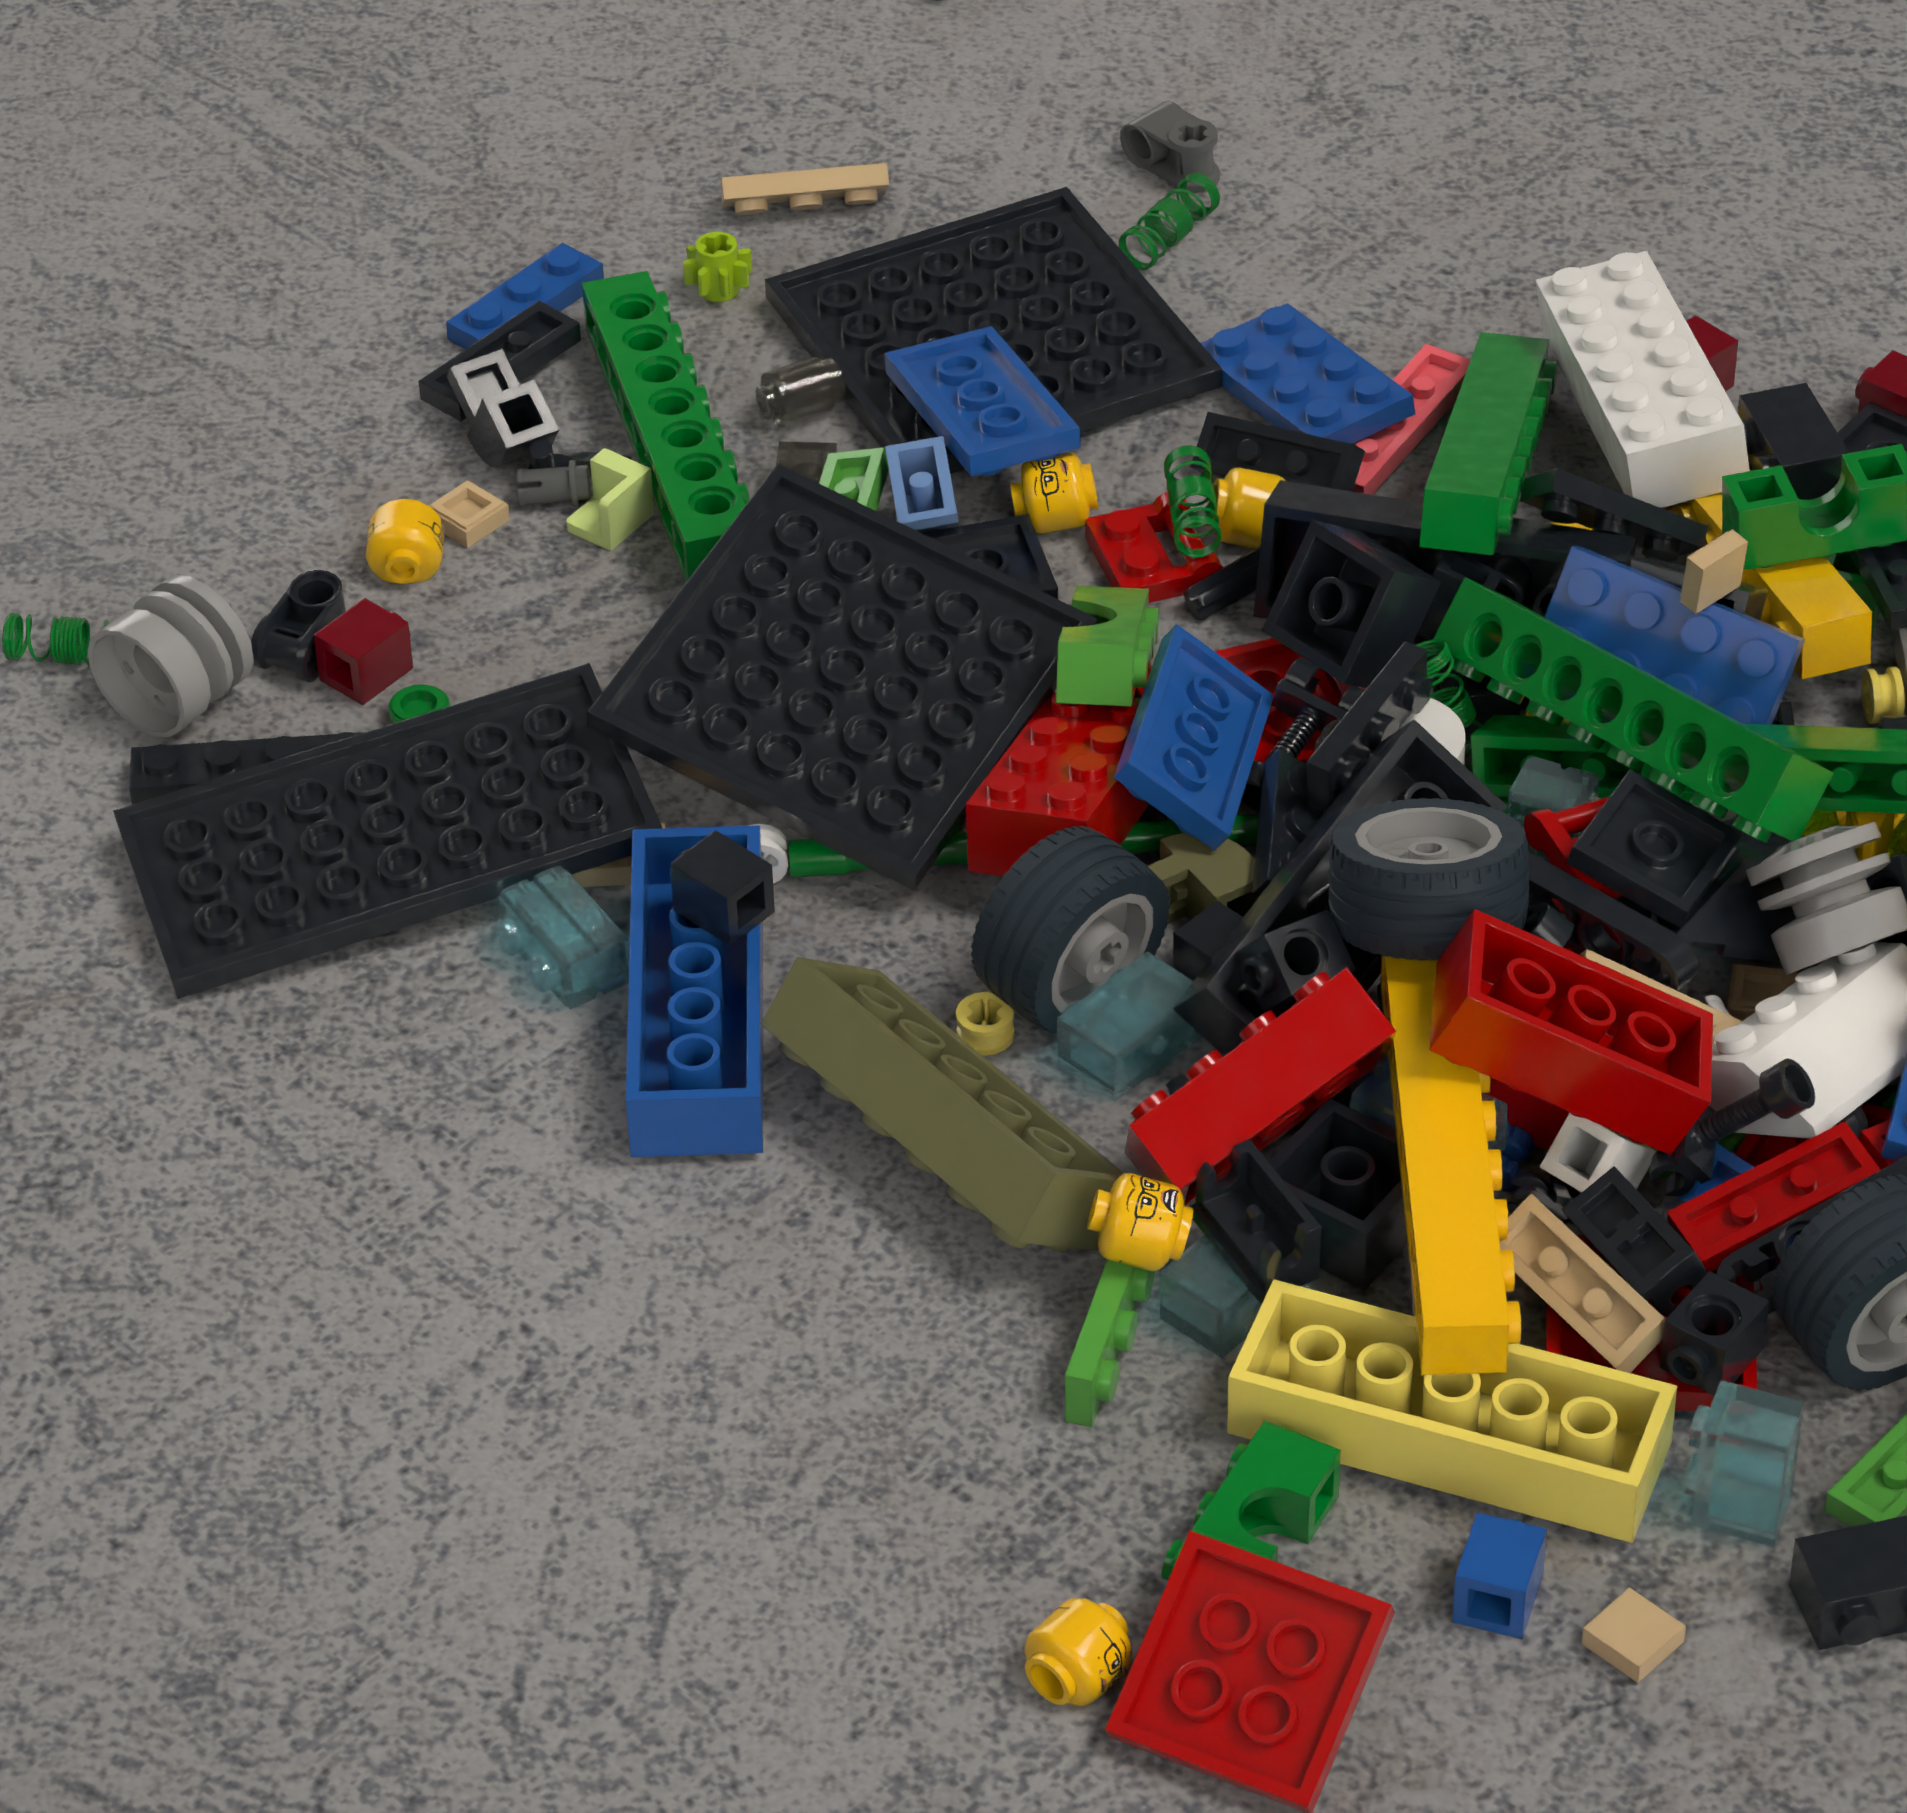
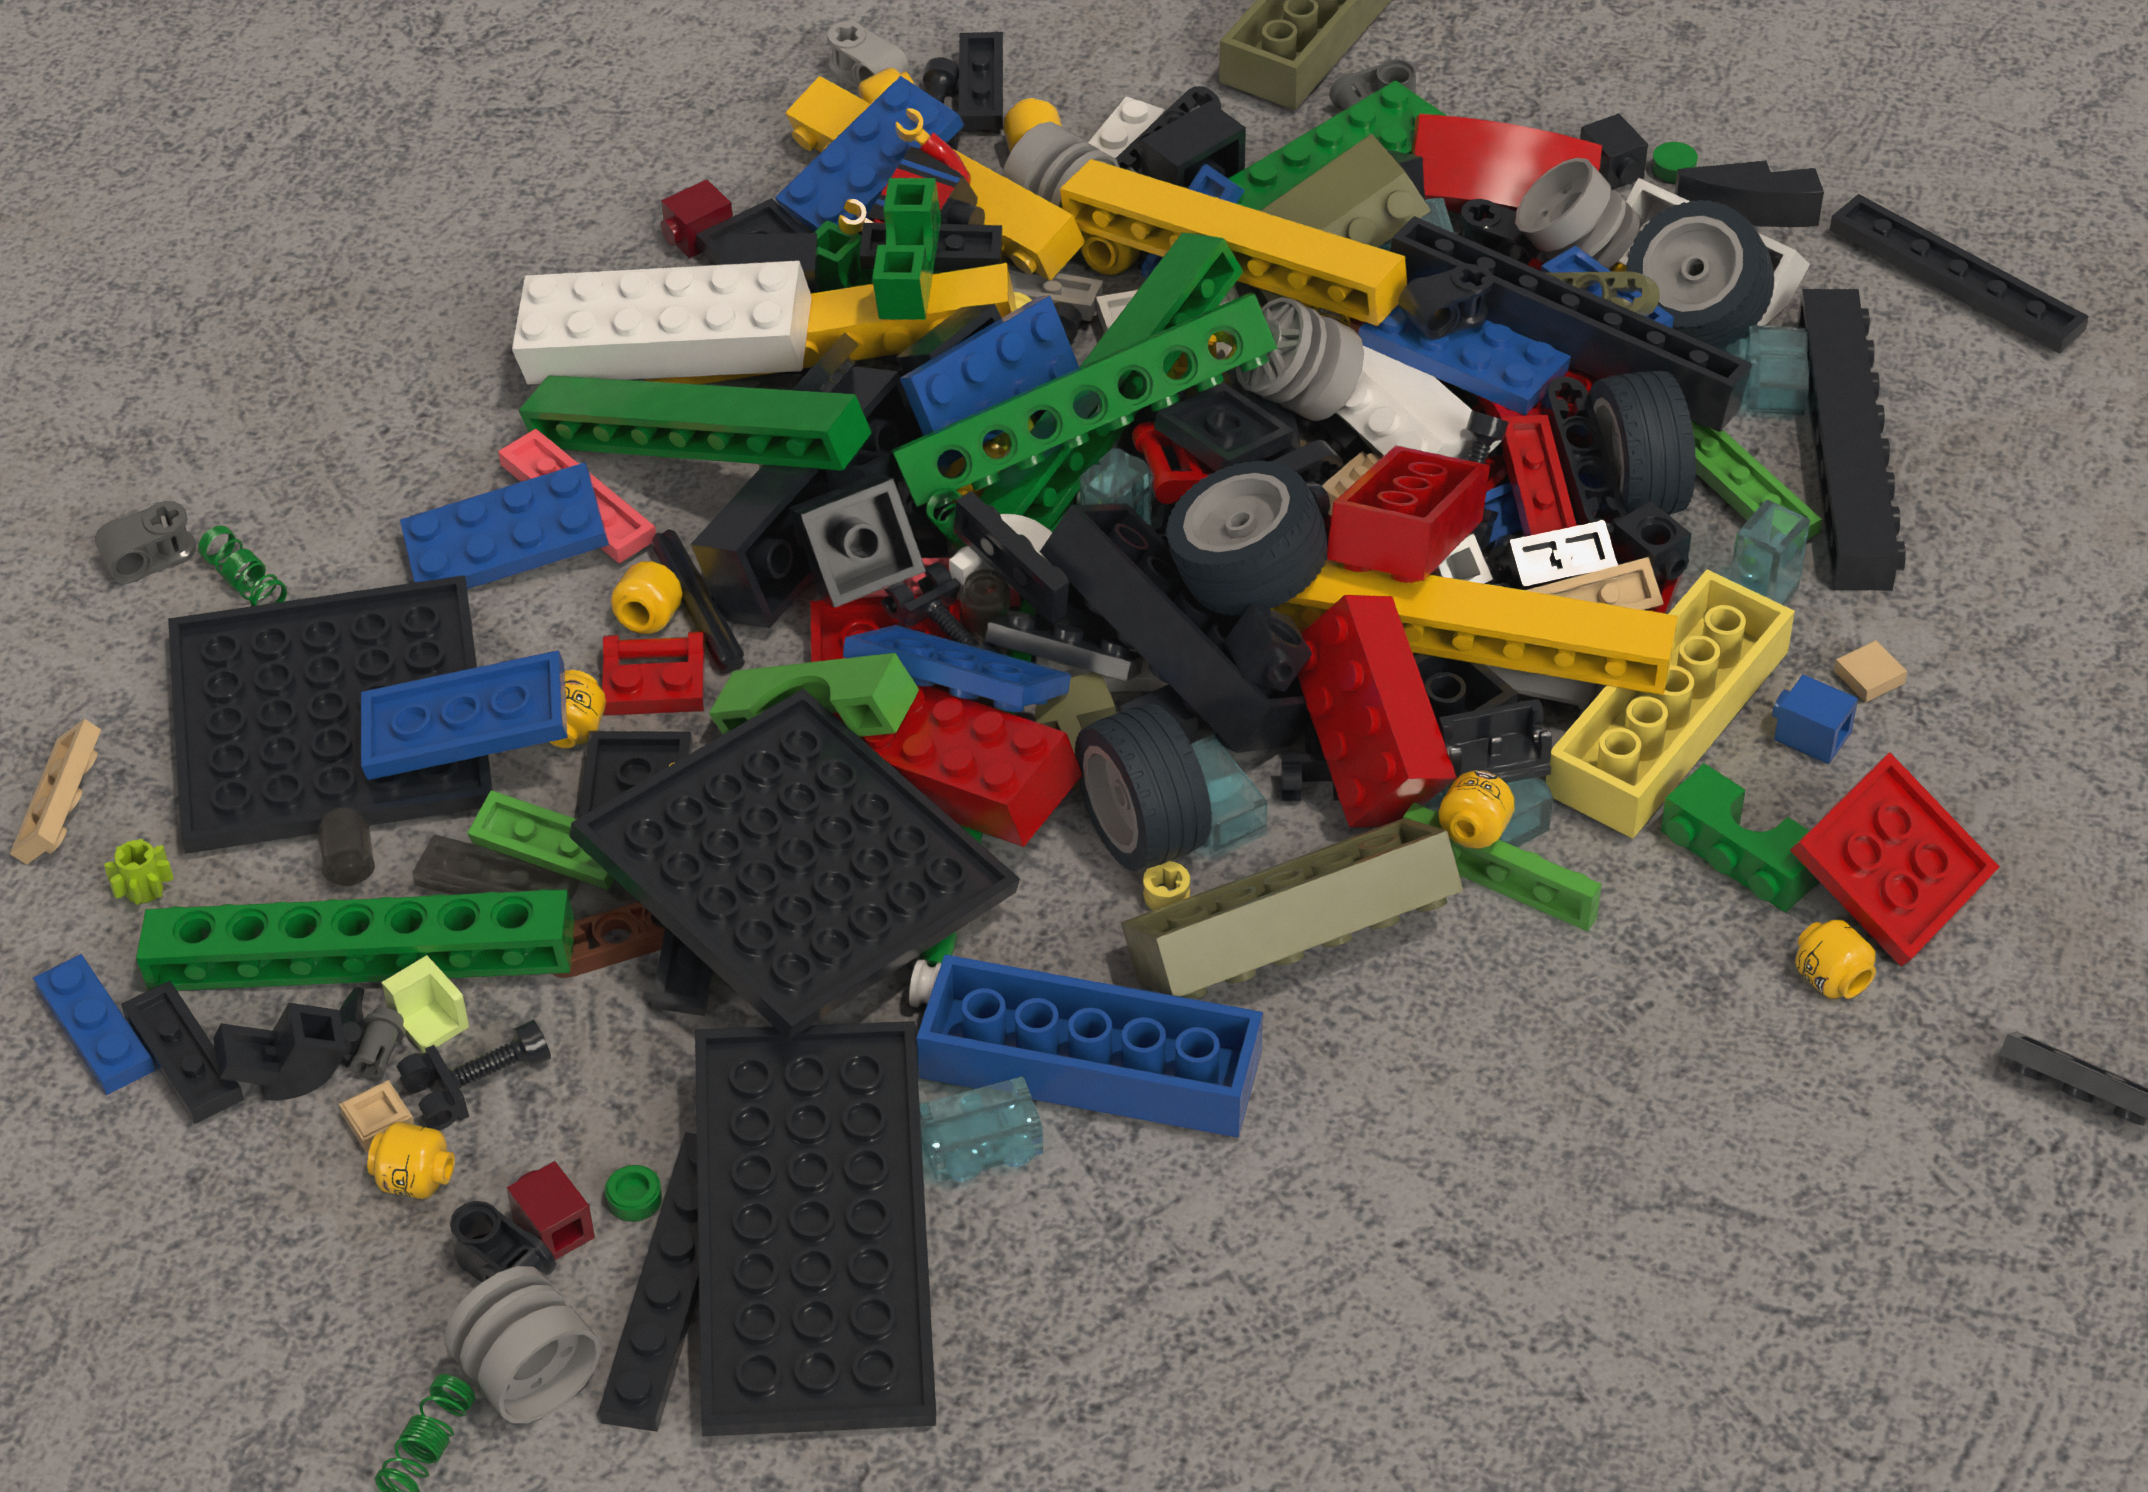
camera: 75 degrees left, 5 degrees up
black brick [670,830,775,946] -> none
medium blue slope [885,436,959,533] -> none
green piece [1164,445,1221,558] -> none
black plate [1190,412,1365,492] -> none
tan tile [1680,529,1748,614] -> none
none -> black bar [396,1020,551,1130]

